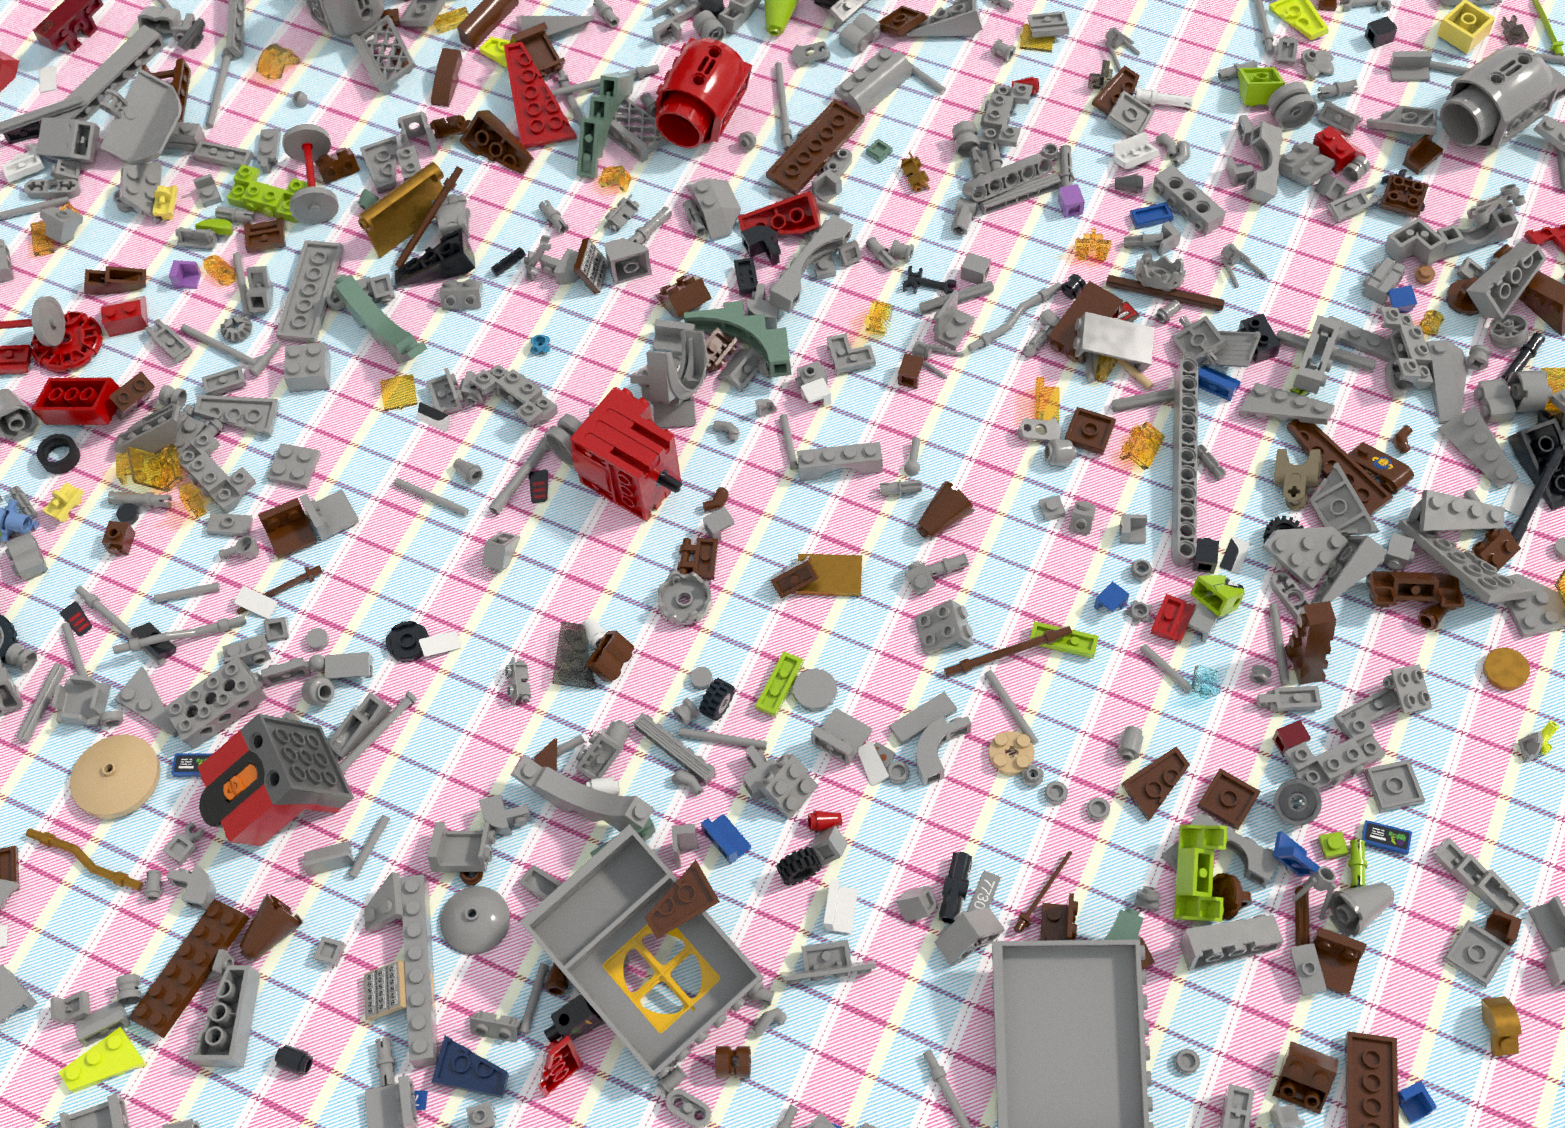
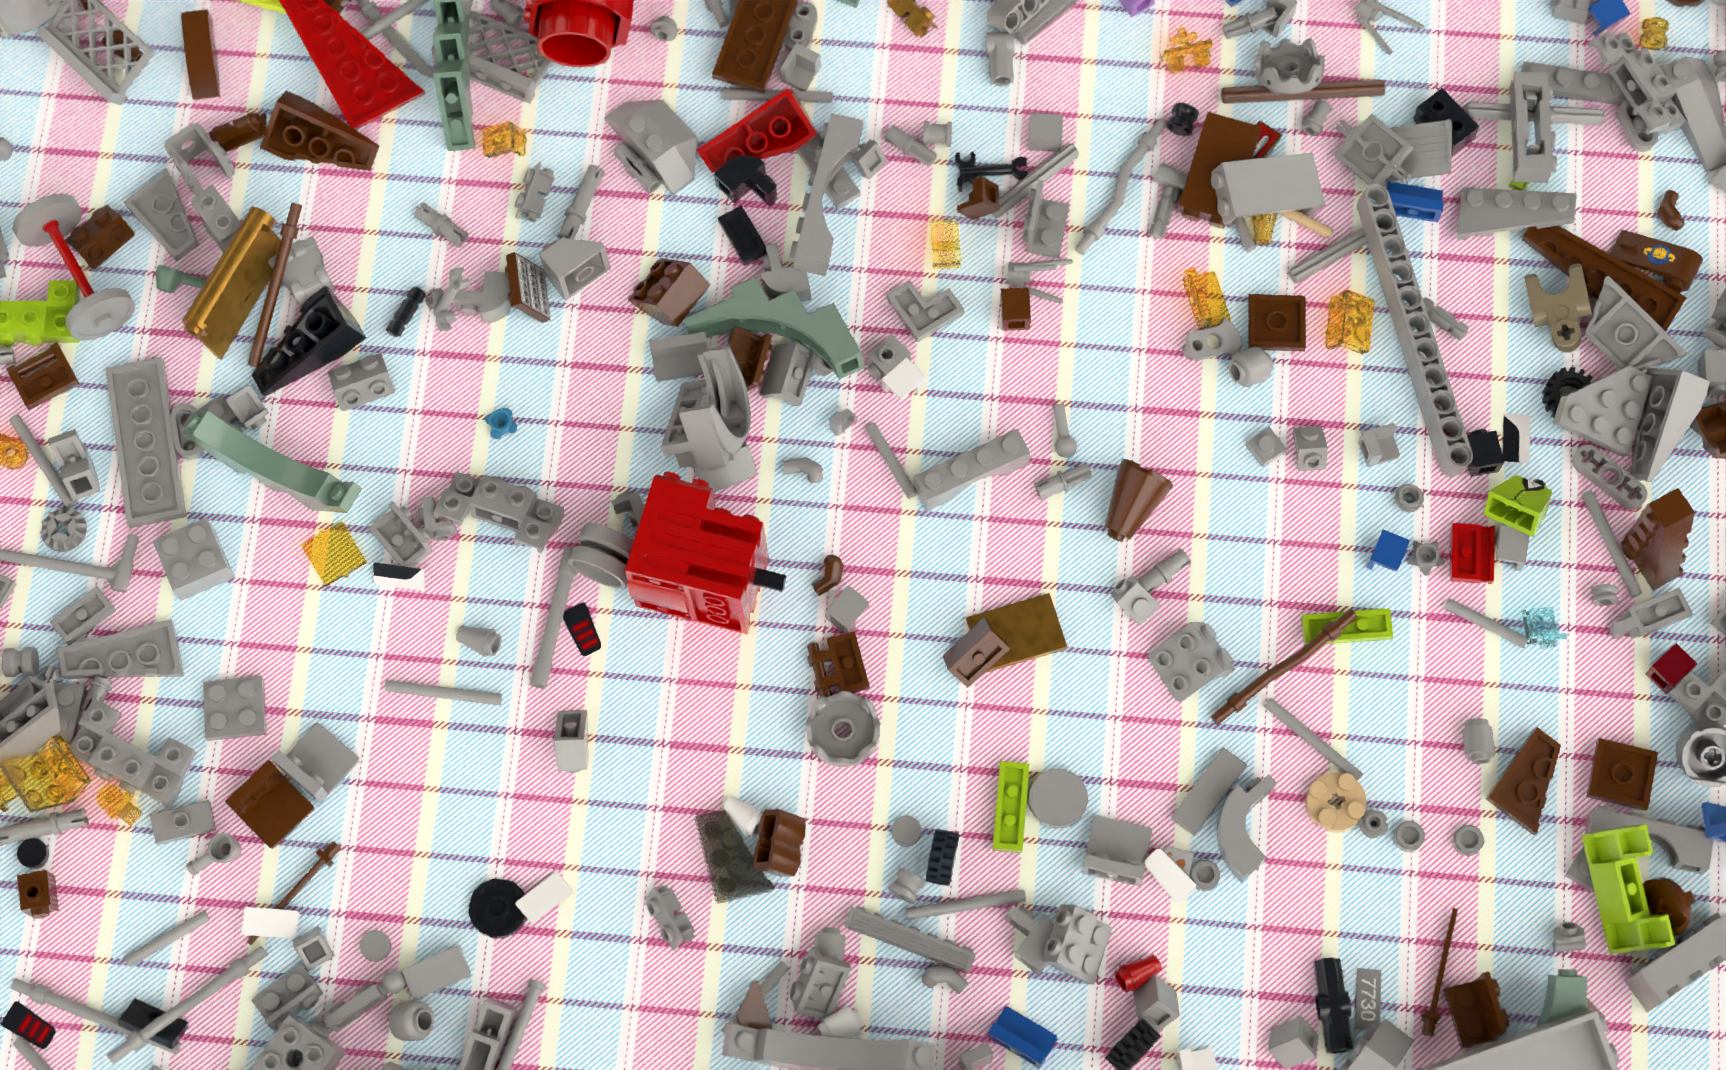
camera: 20 degrees left, 10 degrees up
none -> reddish brown panel [957,176,999,220]

